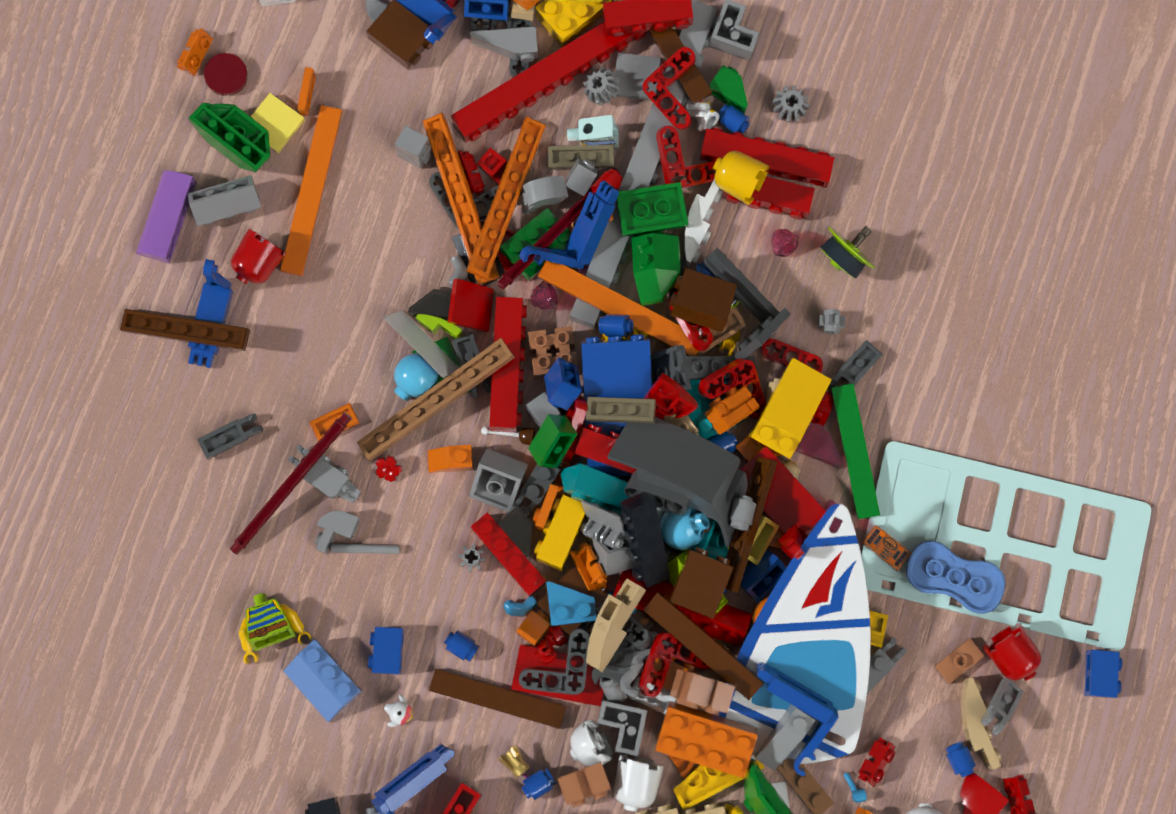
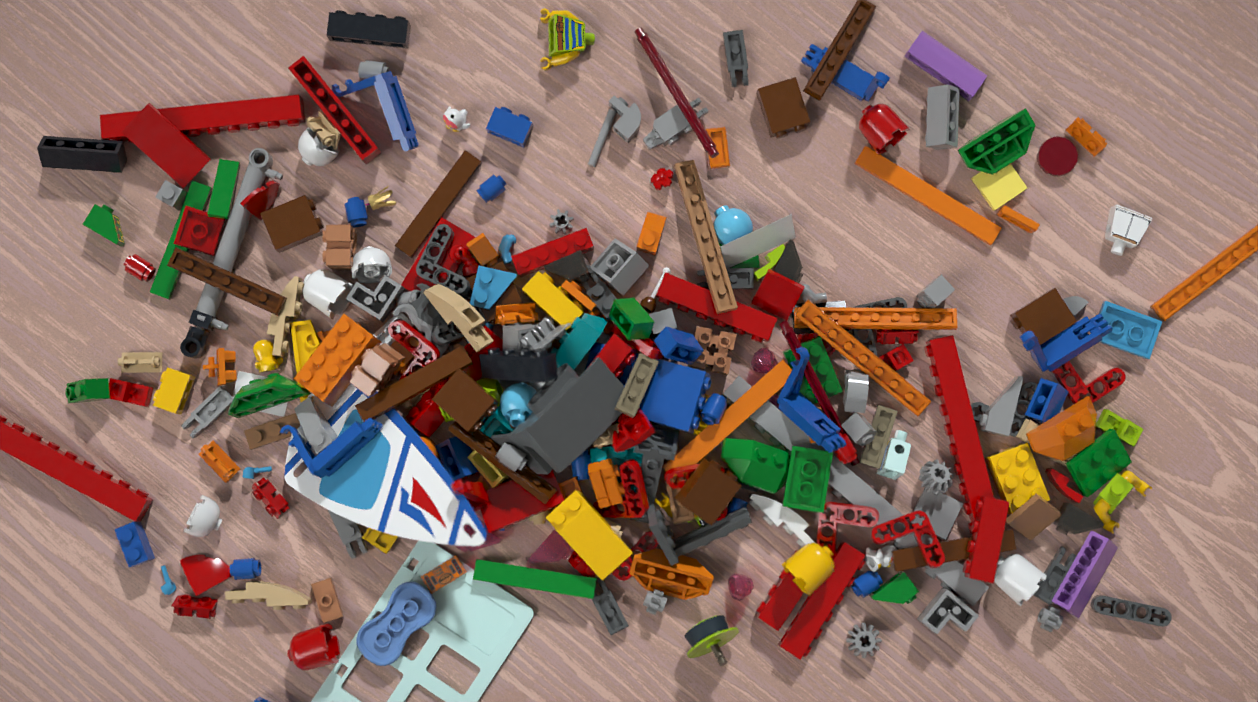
camera: 110 degrees right, 5 degrees up
medium blue slope [283,639,363,722] -> none
light grey hinge [981,677,1024,735] -> none
none -> orange wedge [629,548,714,600]
none -> reddish brown brick [756,77,810,139]

